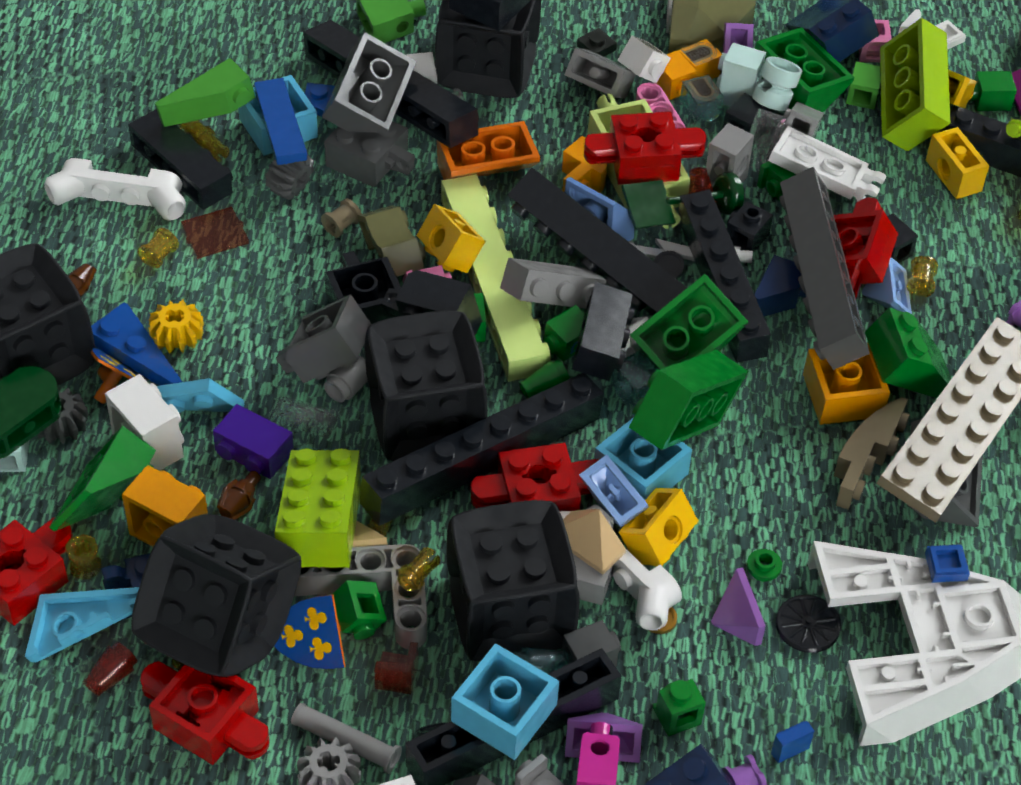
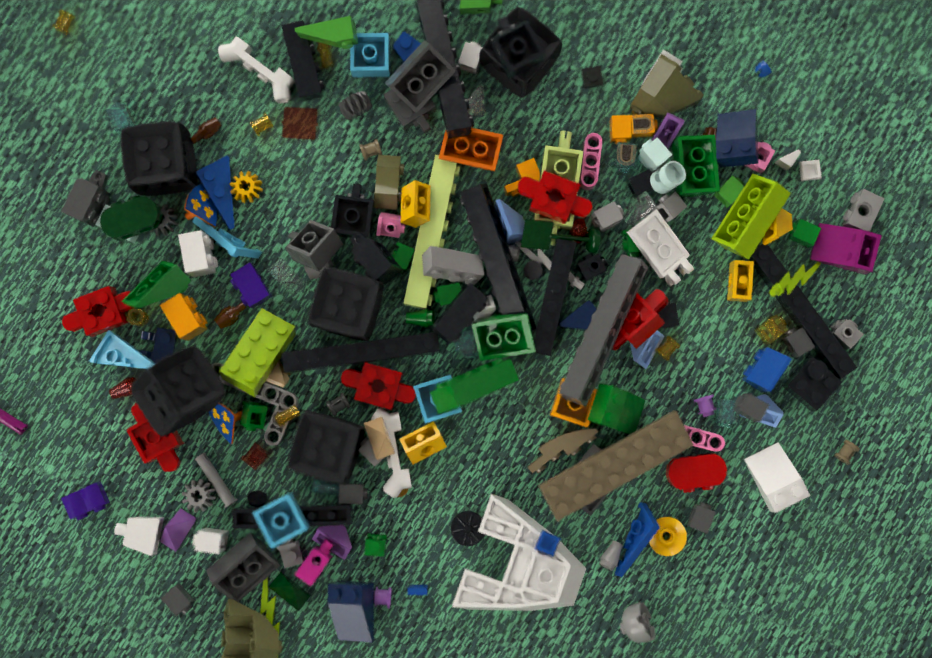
camera: 30 degrees right, 35 degrees up
blue tile [254,78,307,165] -> none
light grey brick [564,48,636,98] -> none
light blue slope [579,455,649,528] -> none
white brick [617,35,671,83] -> none
medium lavender slope [711,568,766,646] -> none
green plate [747,549,782,582] -> none

